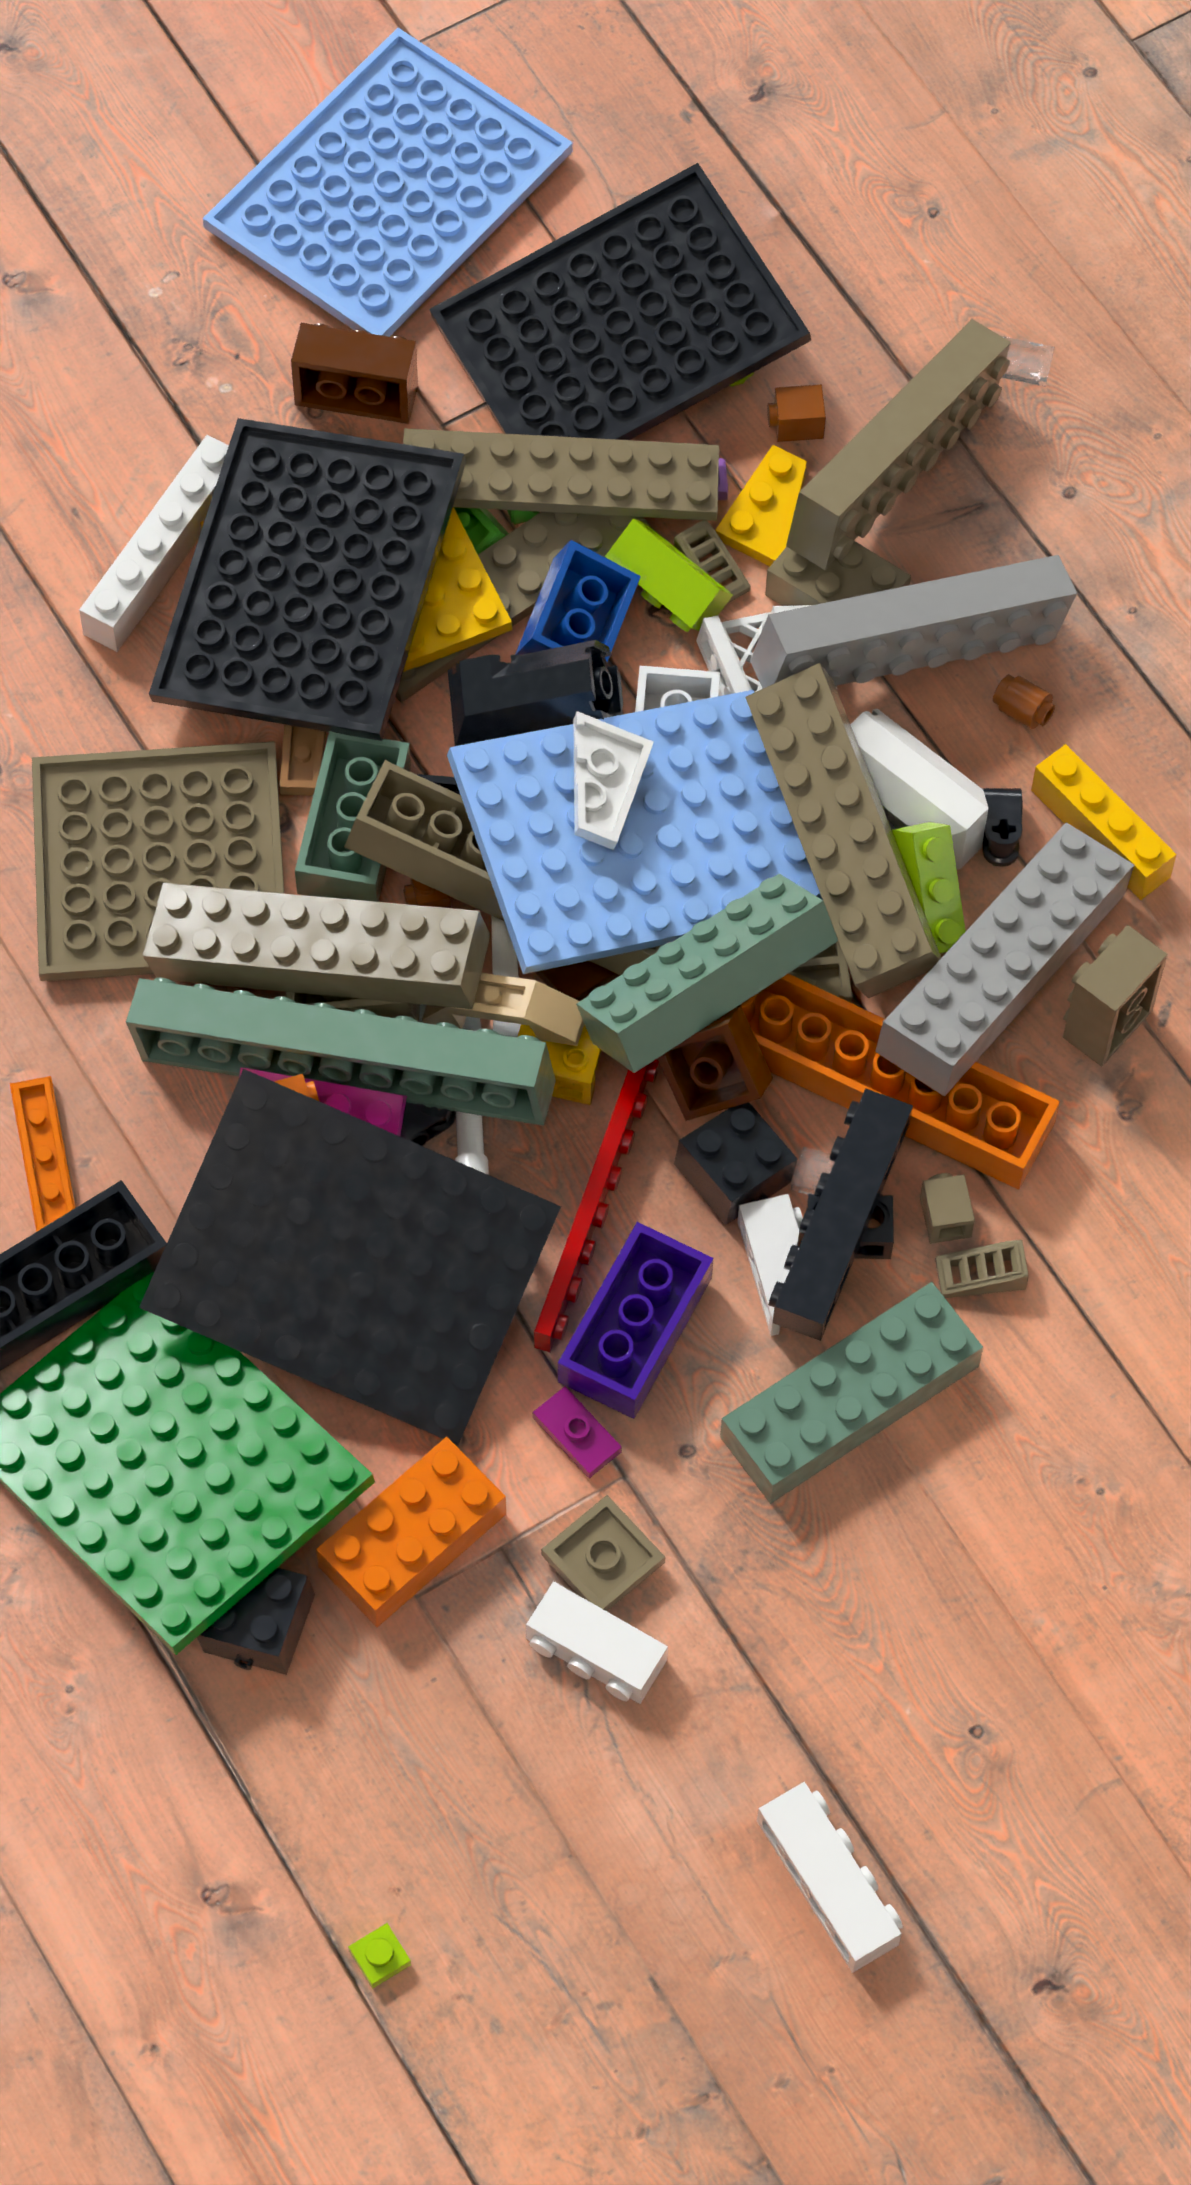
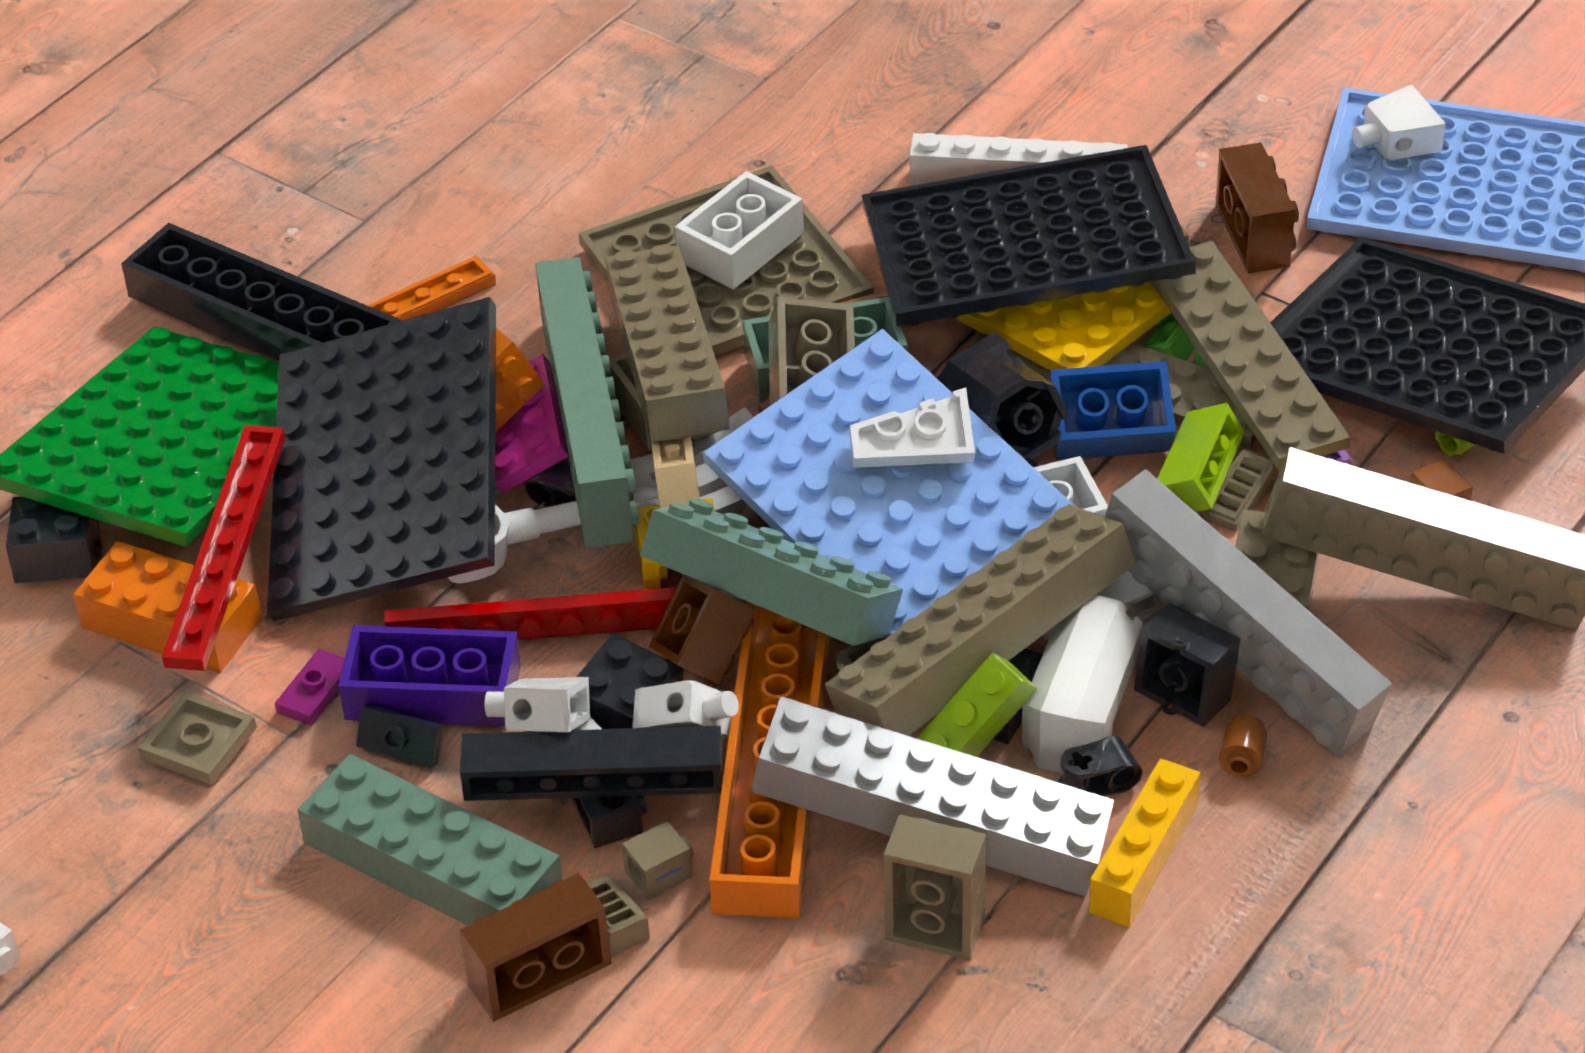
camera: 70 degrees right, 20 degrees down
white brick [526,1581,668,1704] -> none
none -> red plate [162,425,285,671]
none -> black plate [356,703,443,768]
none -> reddish brown brick [460,873,611,1022]
none -> white torso [484,677,590,732]
none -> white torso [633,680,739,739]
none -> white brick [675,171,804,290]
none -> black brick [1134,602,1241,727]
none -> white torso [1352,85,1446,160]

